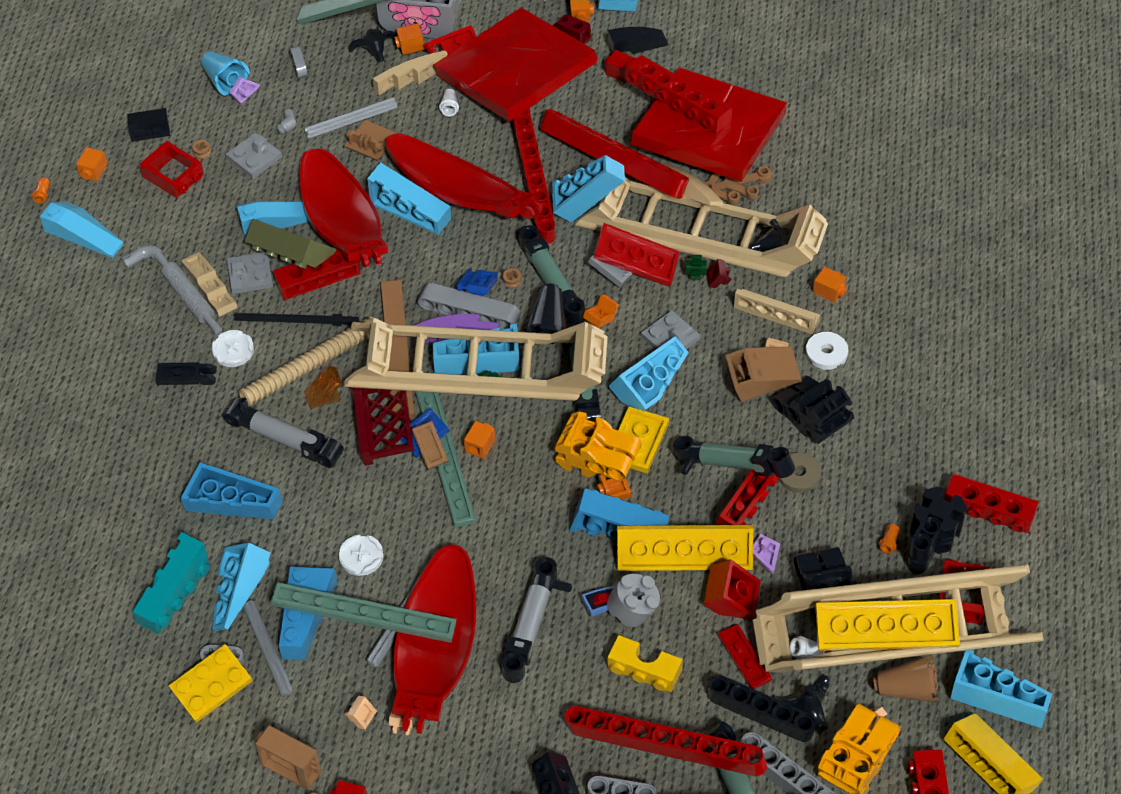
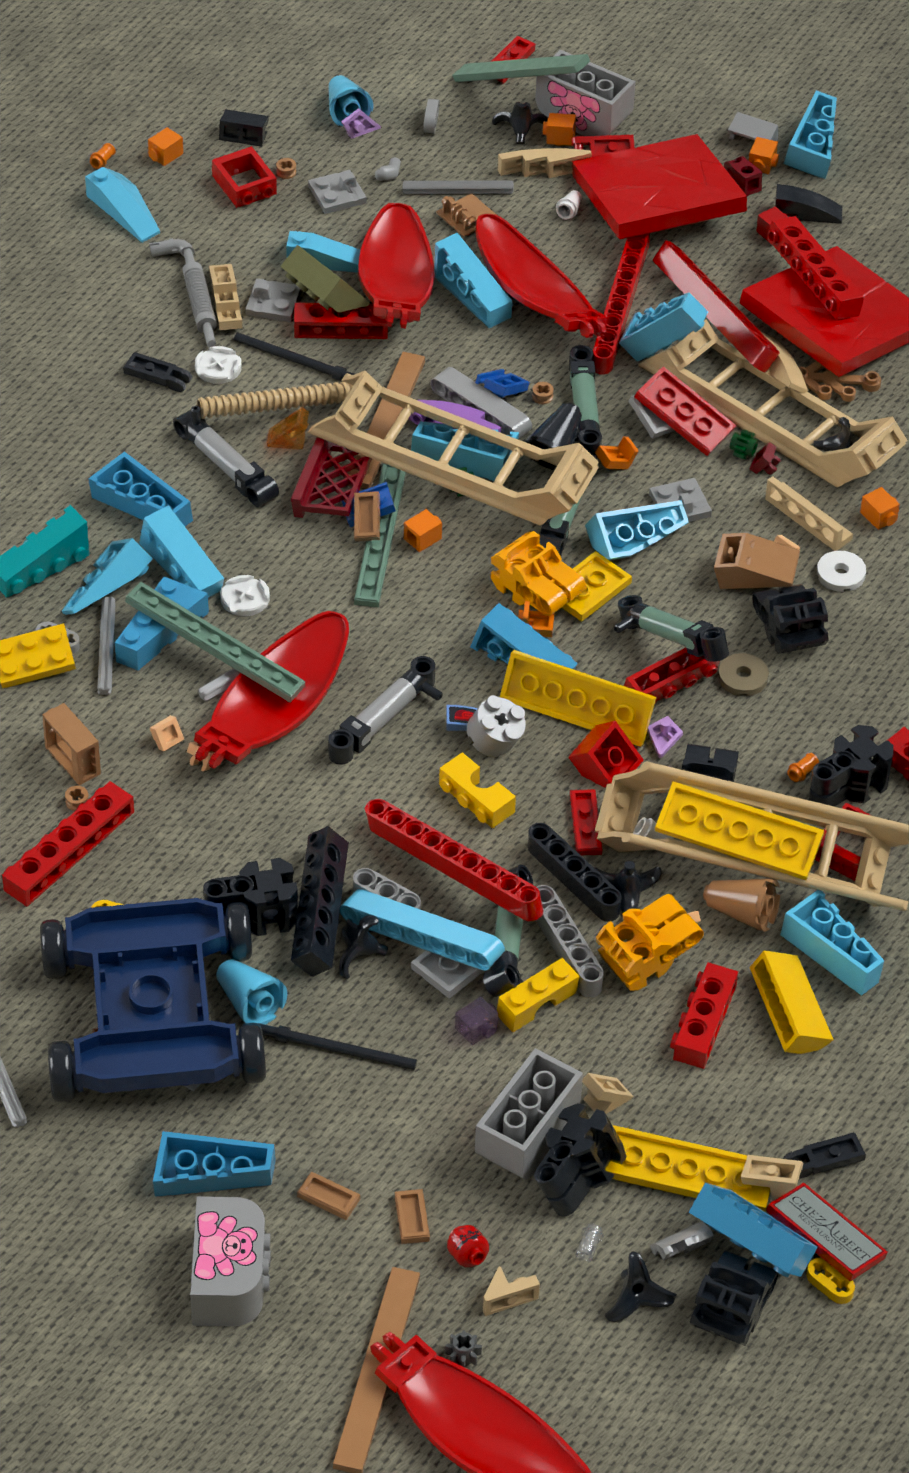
camera: 20 degrees right, 5 degrees down
none -> medium azure wedge [139,505,224,598]

